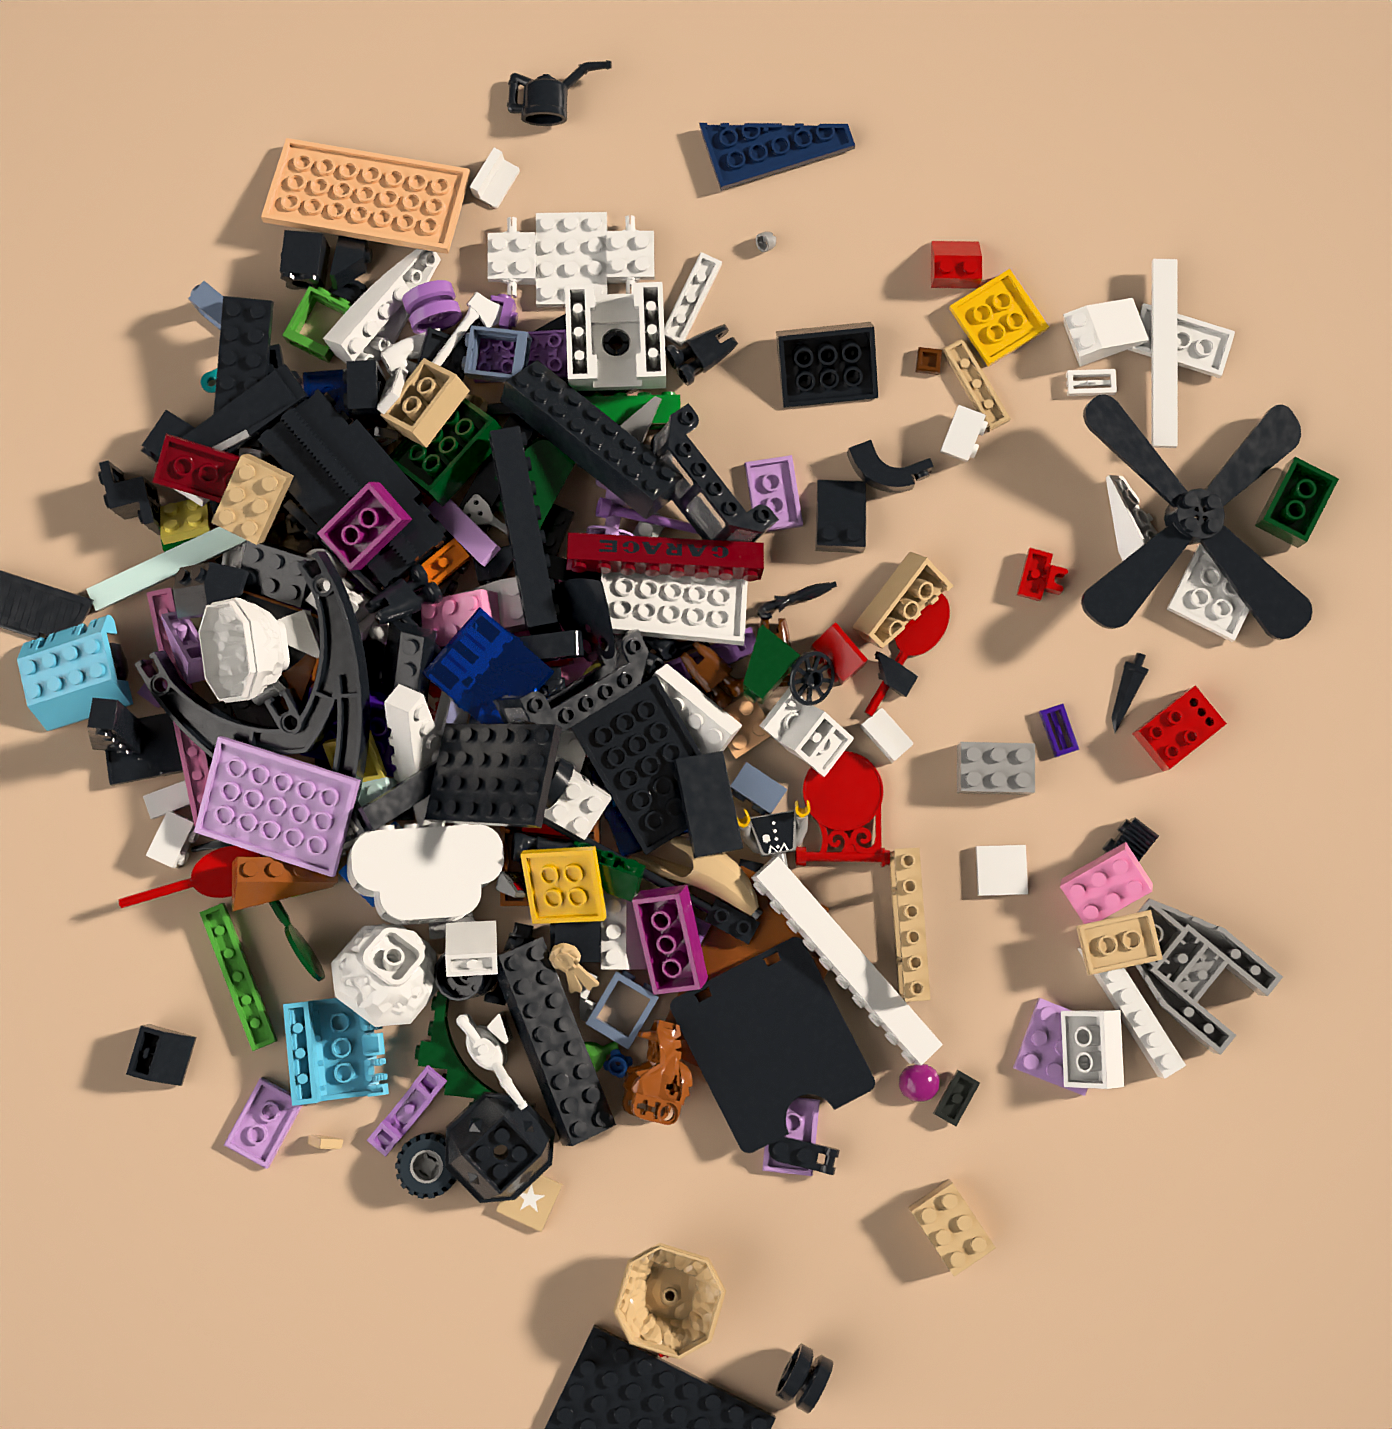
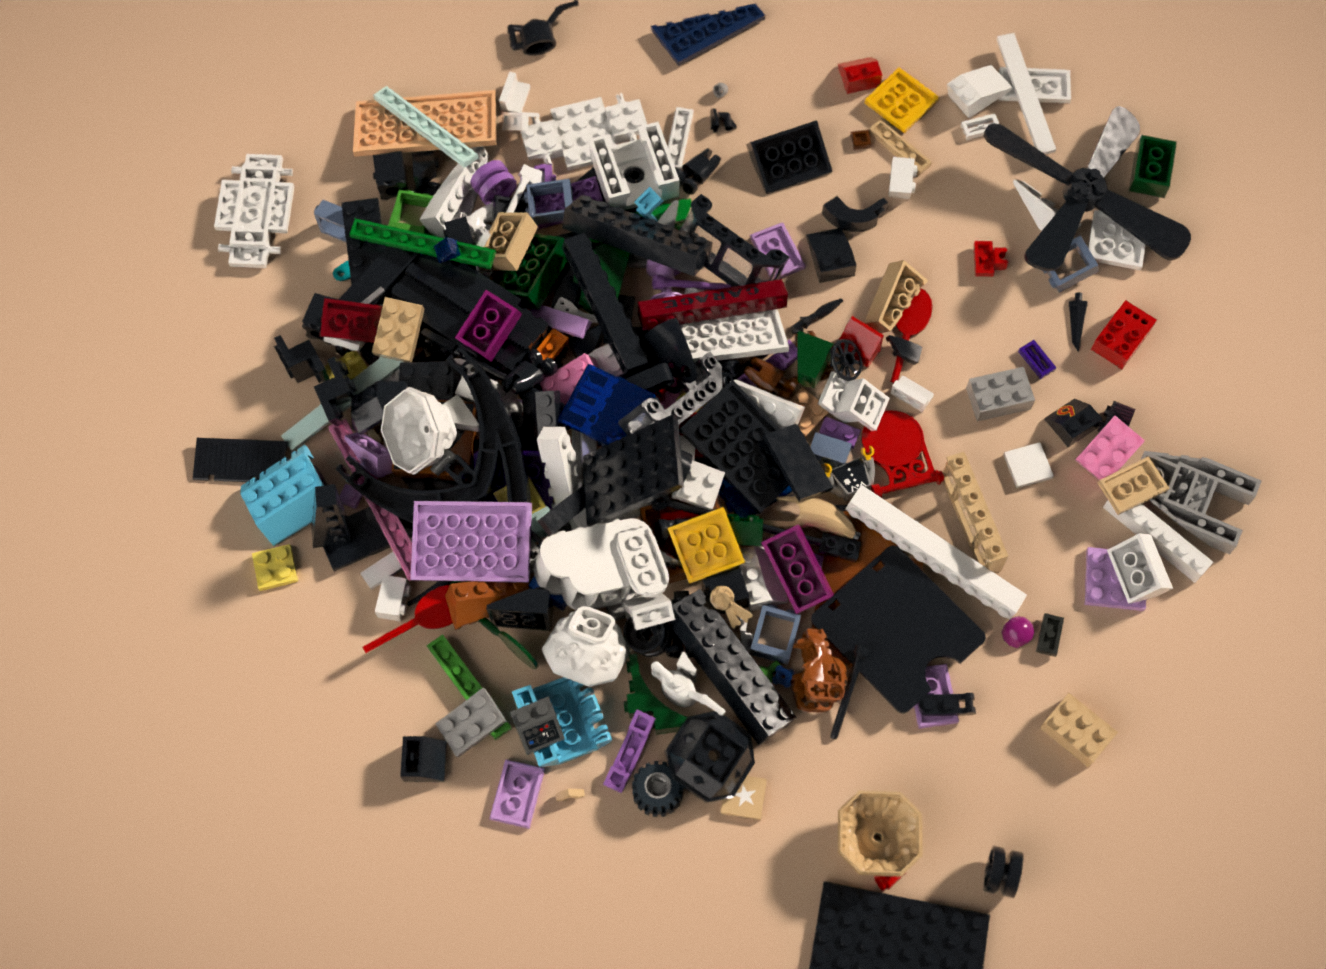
camera: 15 degrees left, 15 degrees down
none -> white piece [214,154,294,268]
none -> light yellow plate [252,544,298,591]
none -> black bracket [314,357,357,426]
none -> green tile [349,218,496,269]
none -> light aqua tile [373,86,478,168]
none -> clear blue slope [434,237,461,263]
none -> light grey plate [436,688,507,757]
none -> black slope [486,587,554,631]
none -> white panel [502,112,540,131]
none -> dark grey slope [510,696,565,755]
none -> white tile [616,524,669,597]
none -> medium azure bracket [634,187,663,222]
none -> black piece [710,108,737,132]
none -> medium lavender plate [819,417,861,449]
none -> black piece [830,645,870,740]
none -> sand blue window [1042,236,1099,293]
none -> black slope [1044,398,1102,448]

